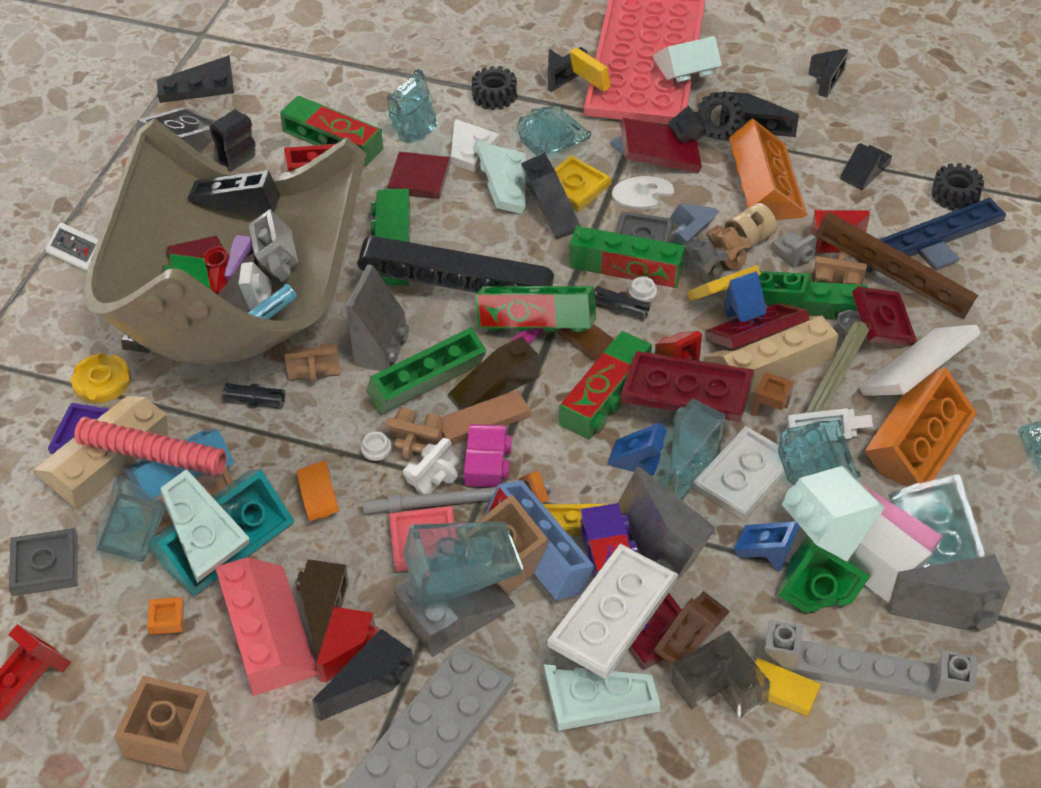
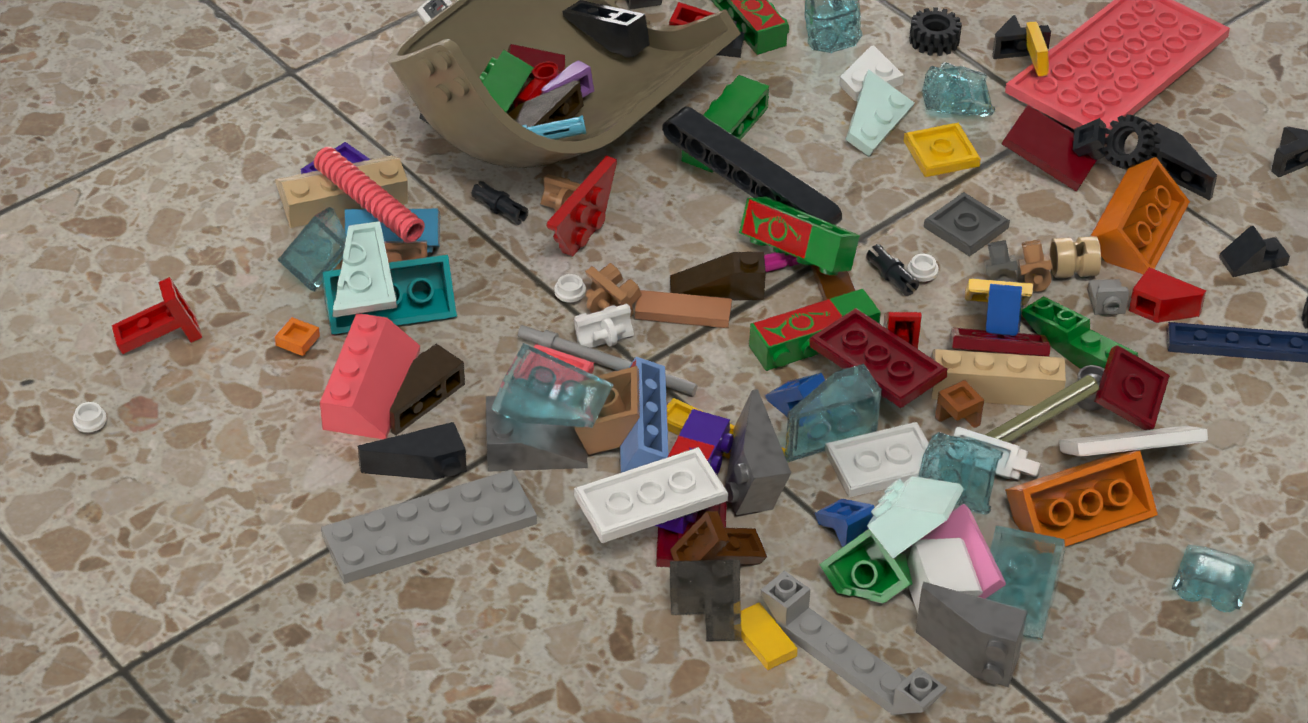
camera: 30 degrees right, 5 degrees down
dark grey tile [9,528,78,596] -> none
yellow tile [70,353,131,403] -> none
medium nougat brick [114,676,214,772] -> none
white wing [239,262,272,311] -> none
light grey hinge [249,209,298,282] -> none
orange slope [296,460,340,521] -> none
red slope [316,607,379,683] -> none
flat silver slope [346,264,409,371] -> none
green brick [366,327,487,415] -> none
dark red tile [387,151,450,199] -> none
dark pink brick [464,424,512,487] -> none
orange tile [519,471,549,503] -> none
black slope [521,153,581,239] -> none
light aqua wing [544,664,661,731] -> none
green brick [569,225,685,288] -> none
white piece [612,176,674,210] -> none
light aqua slope [653,36,722,83] -> none
sand blue slope [670,204,719,245] -> none
medium nougat hips [812,252,867,285] -> none
reddish brown plate [815,211,978,320] -> none
sand blue slope [920,241,960,270] -> none
none -> red wing [546,156,617,257]

